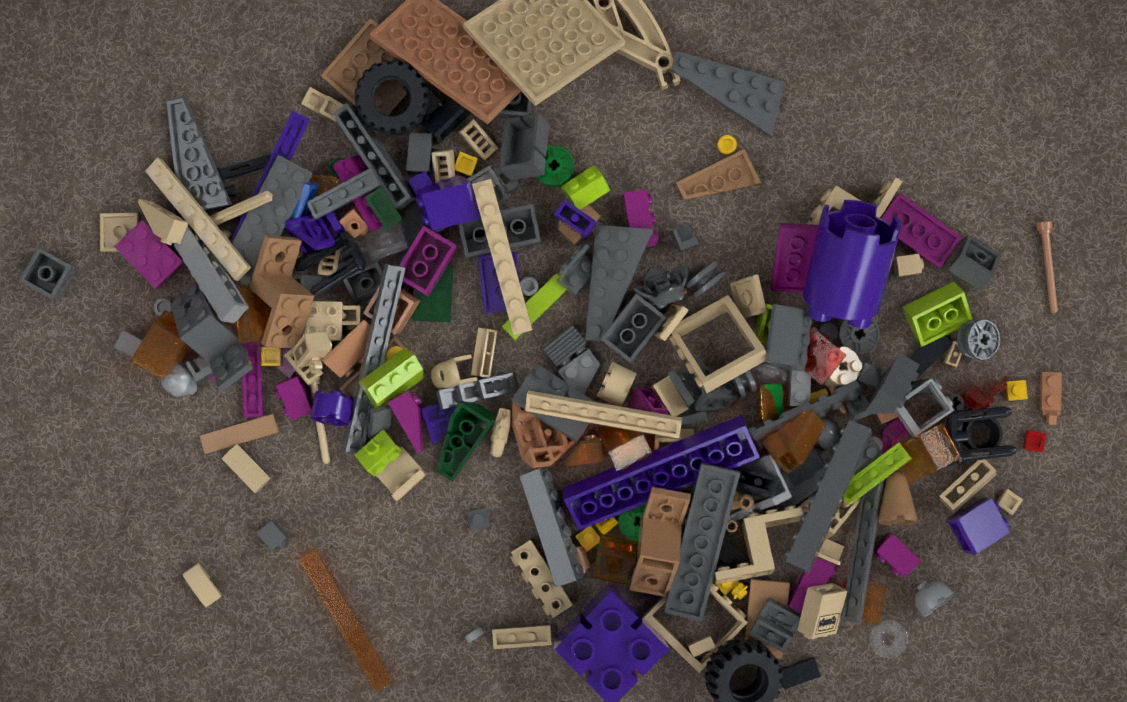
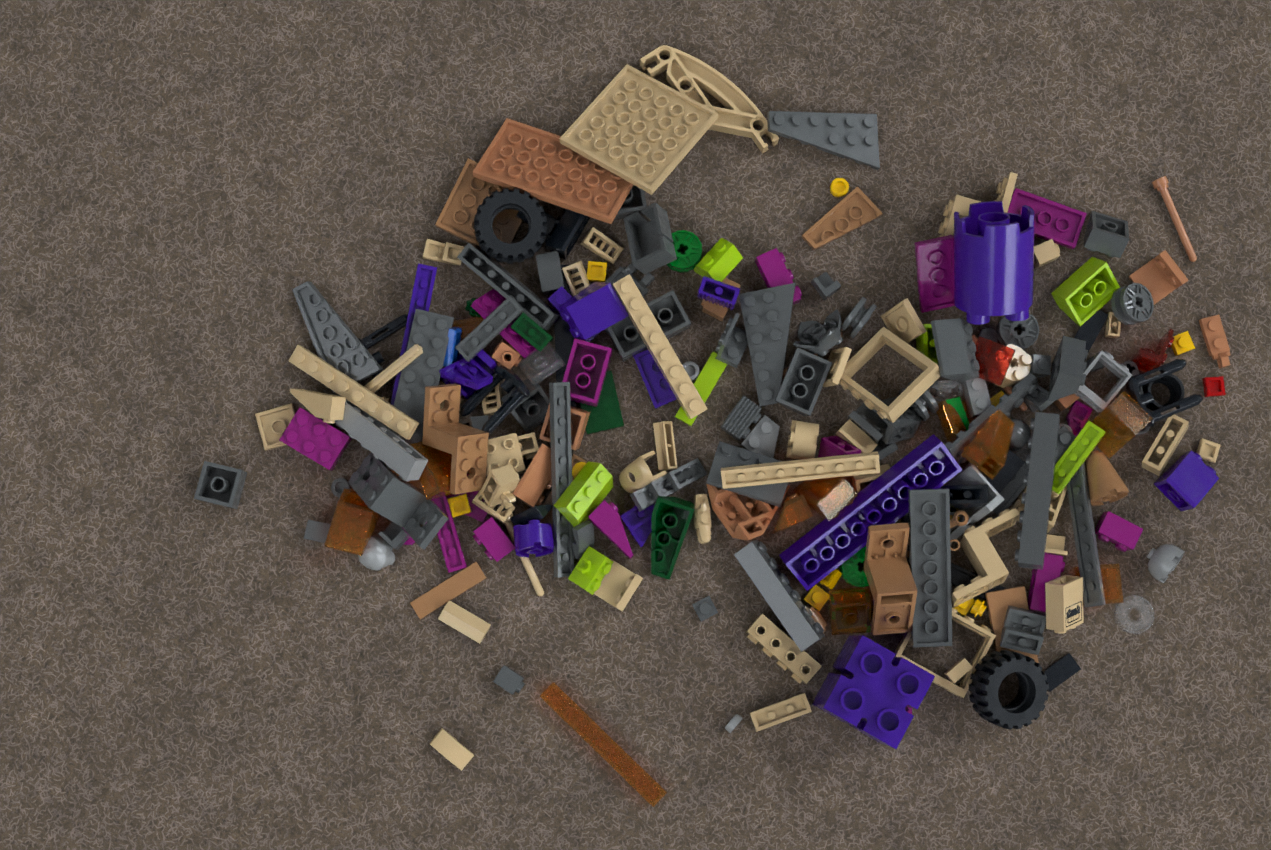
camera: 20 degrees left, 5 degrees down
none -> black slope [510,504,552,525]
none -> nougat bracket [1129,250,1189,304]

